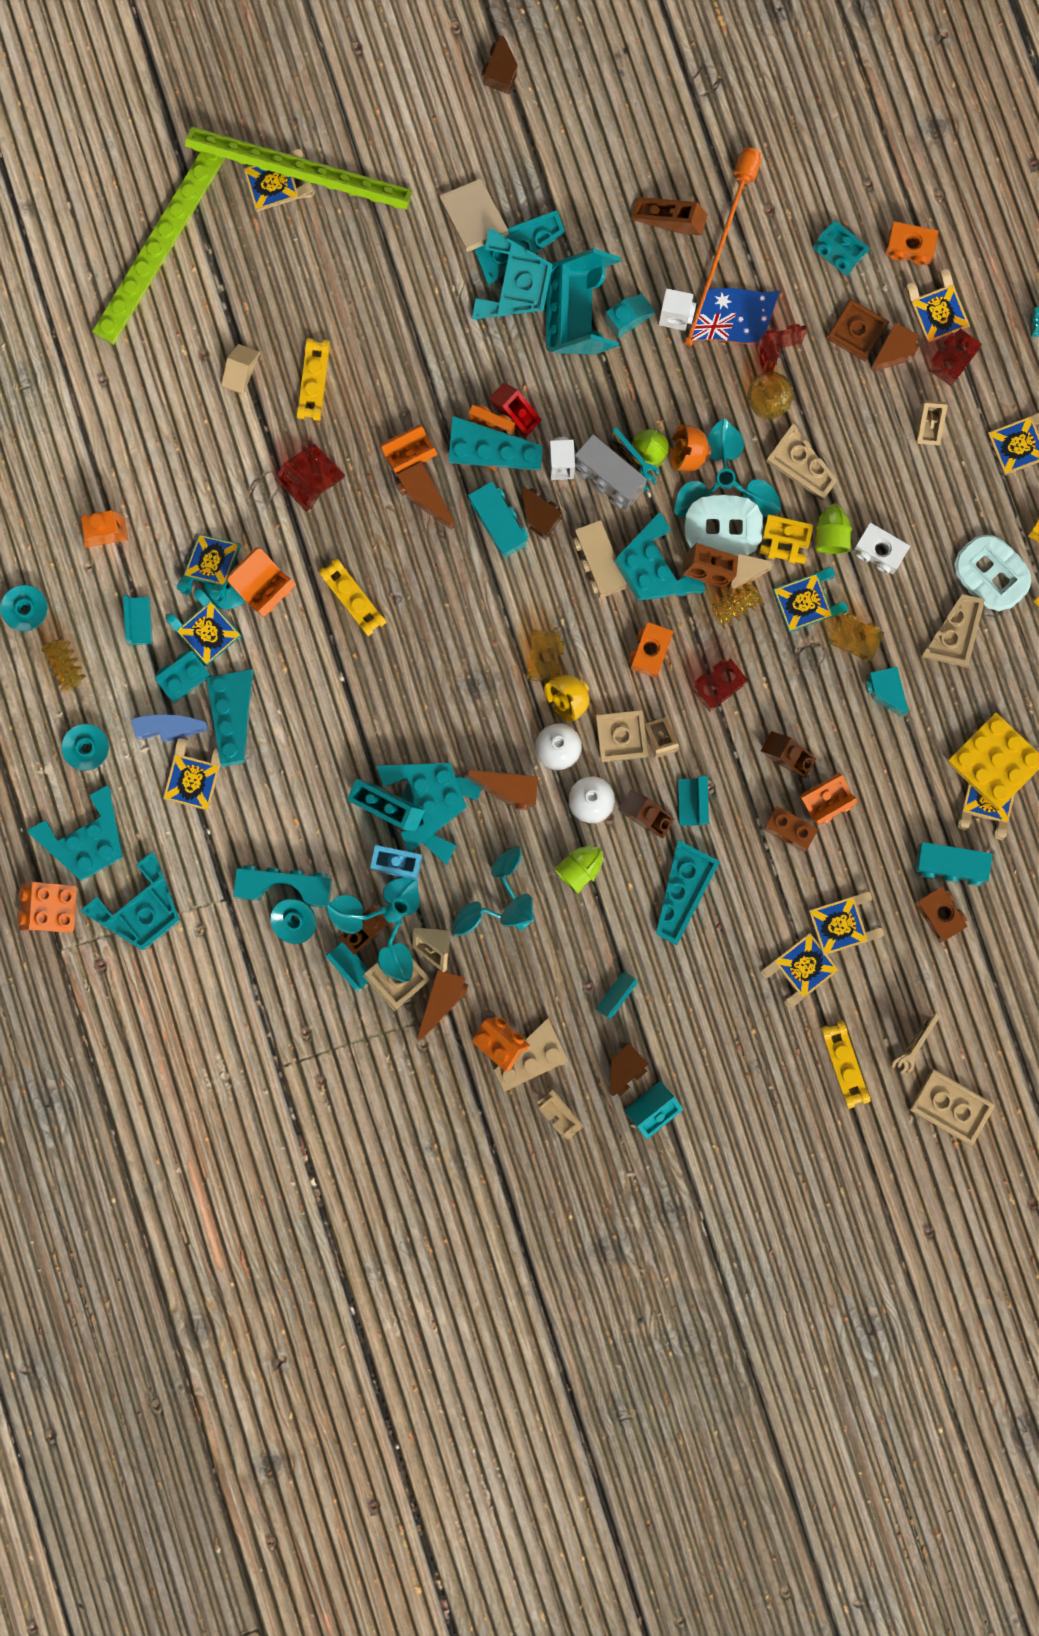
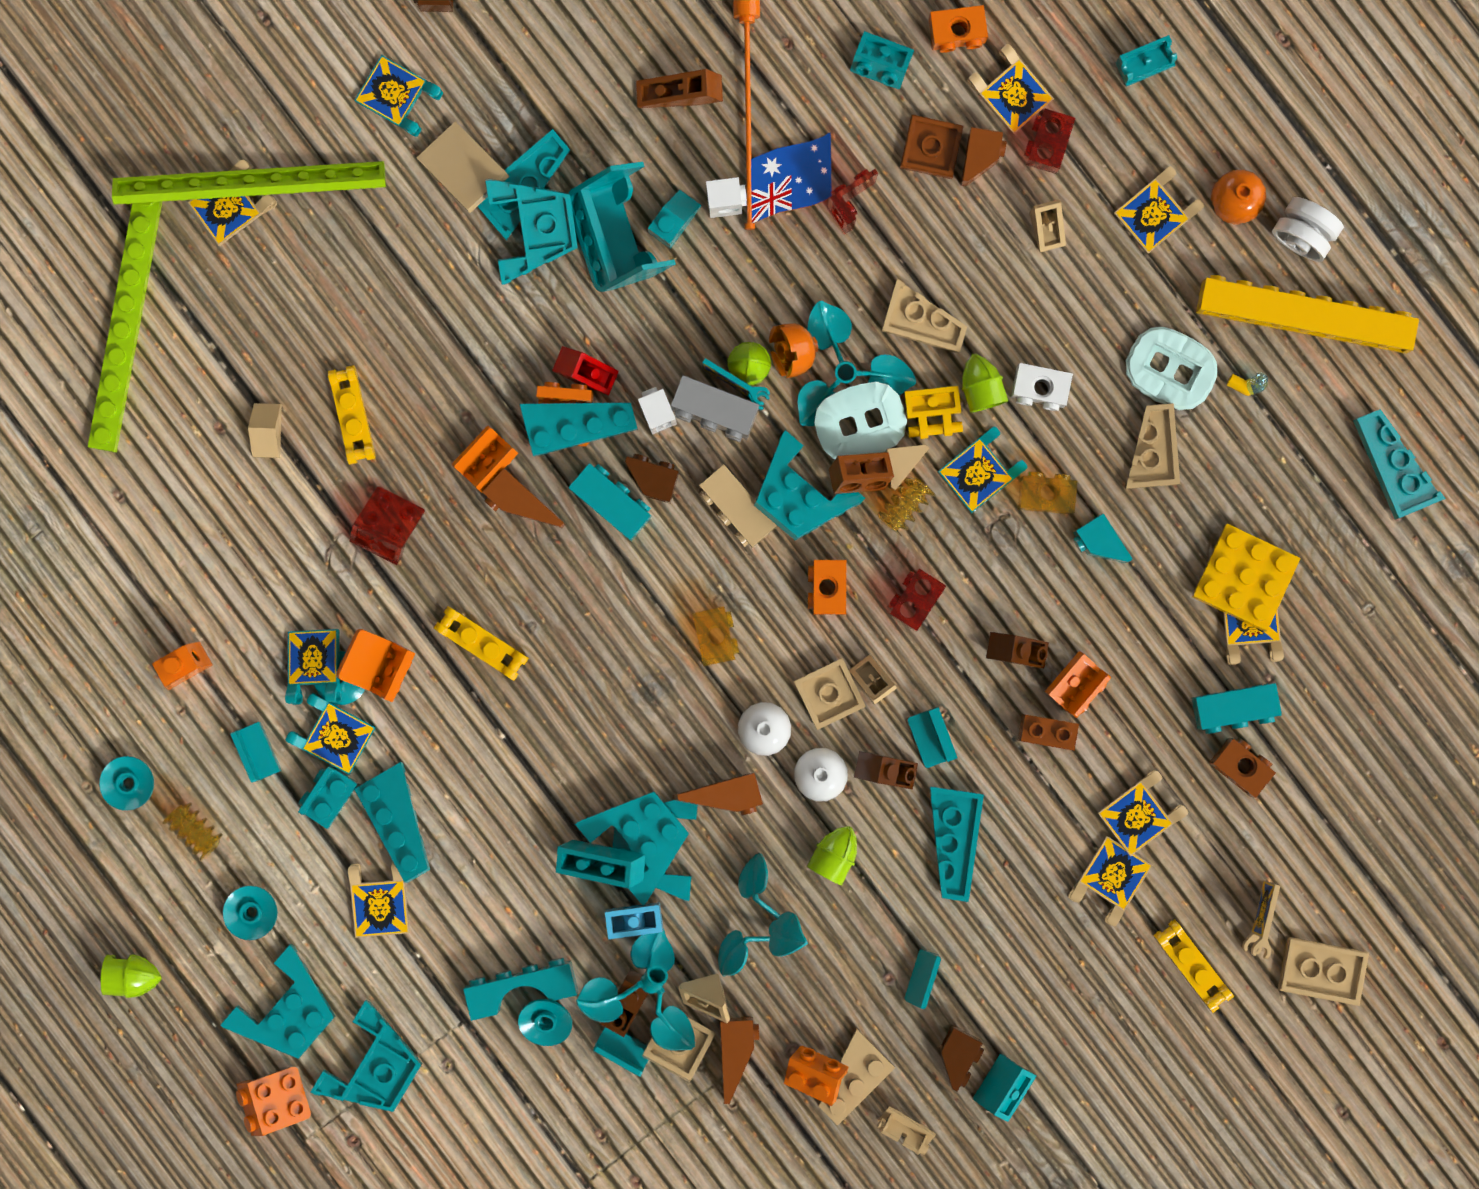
camera: 15 degrees left, 5 degrees up
medium blue slope [131,714,209,743] -> none
yellow cylinder [544,675,589,722] -> none
clear yellow cylinder [747,372,793,419] -> none
none -> flag [354,55,443,137]

